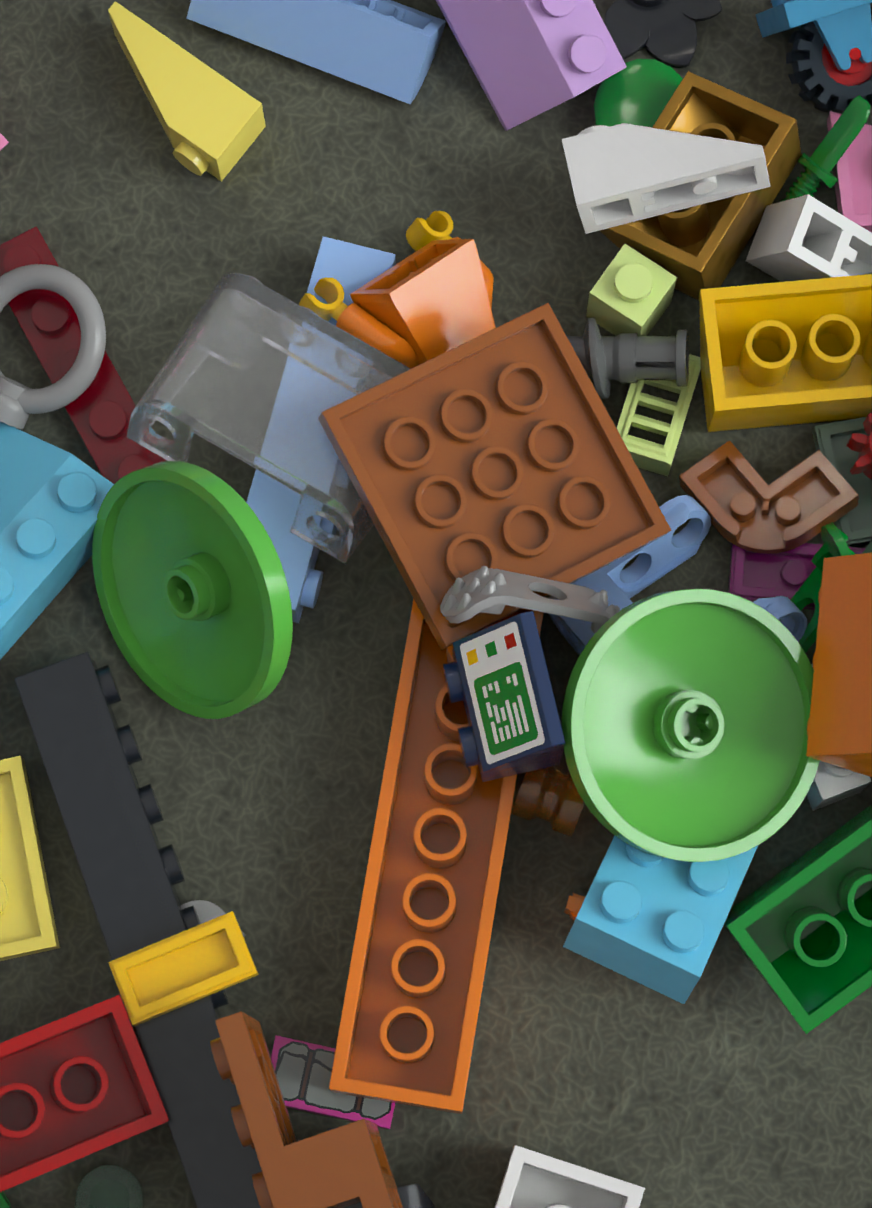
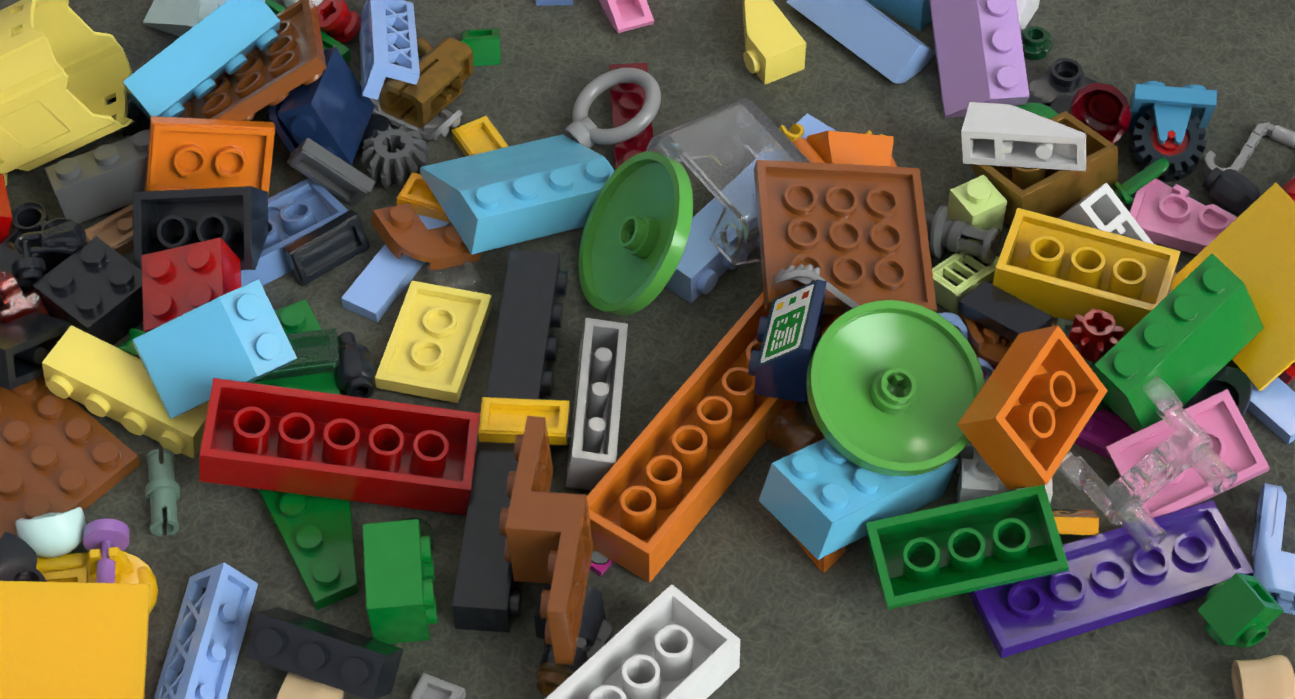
camera: 25 degrees right, 25 degrees down
none -> light grey brick [565,318,628,491]
none -> black tile [958,281,1053,342]
none -> dark red hair [1068,82,1131,145]

